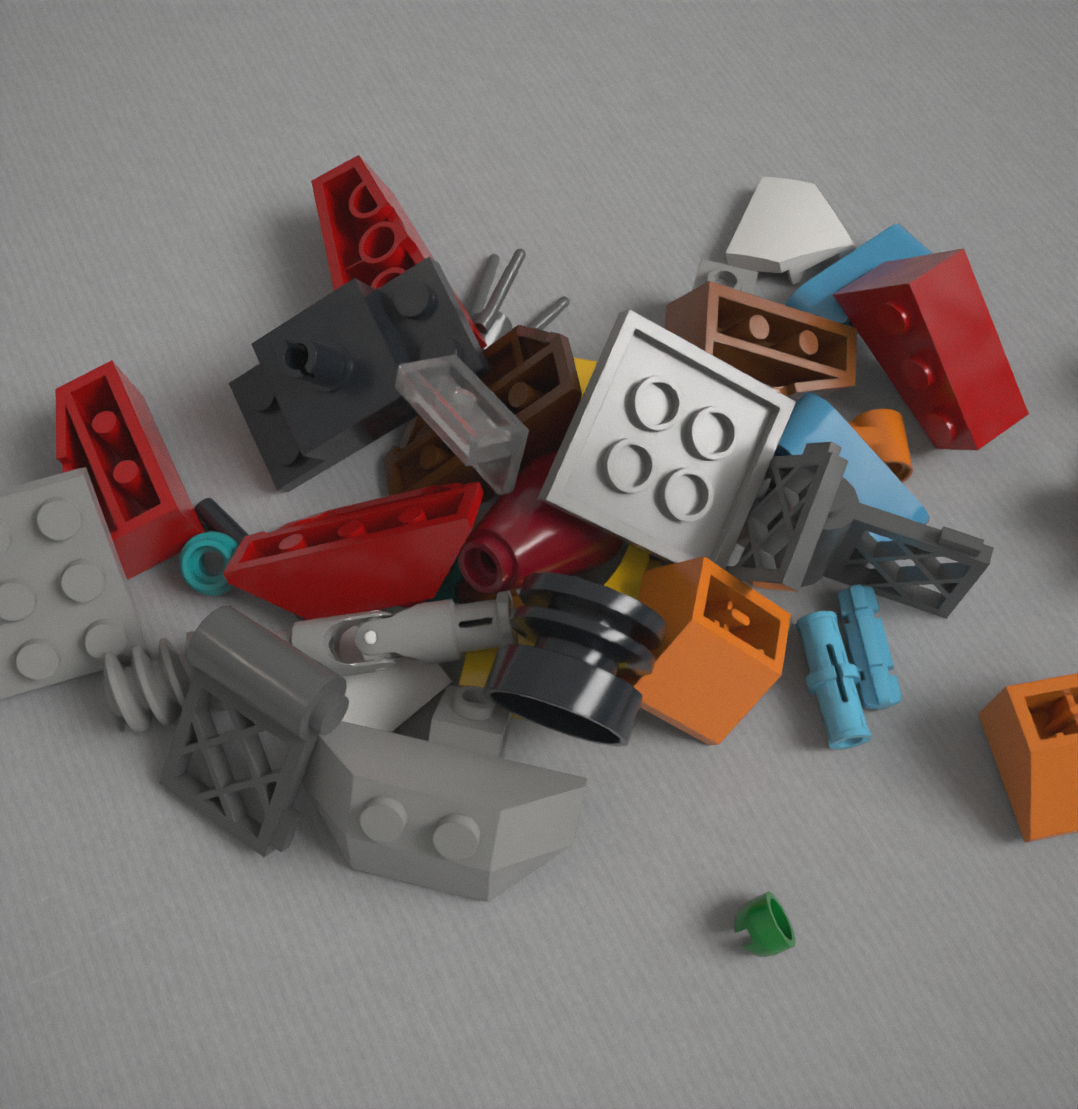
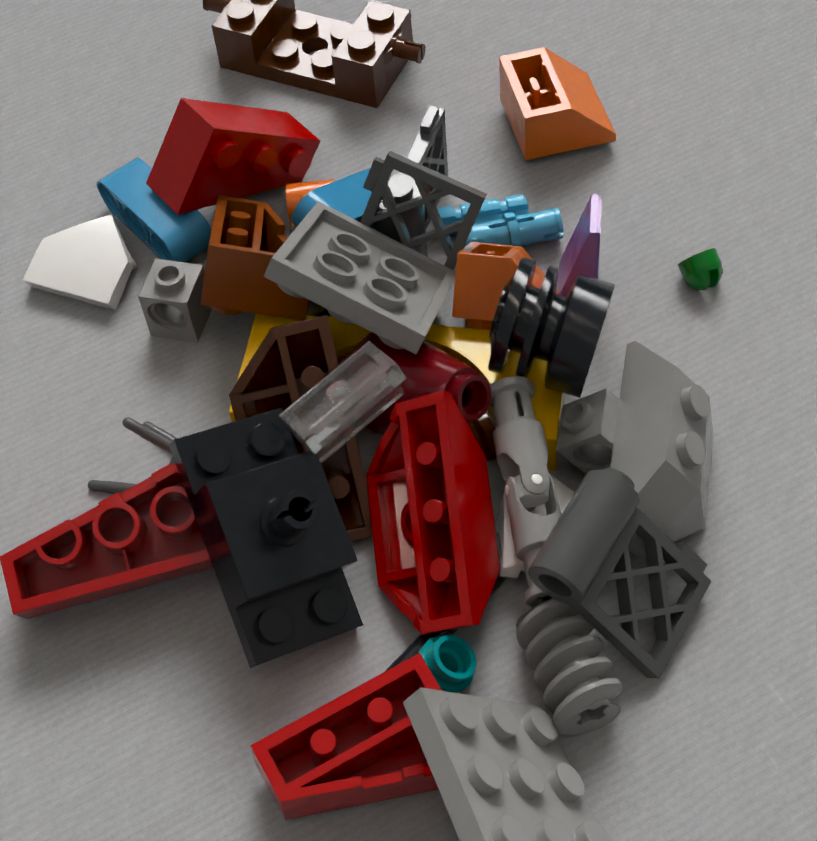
camera: 85 degrees left, 10 degrees down
none -> medium lavender slope [557,194,602,297]

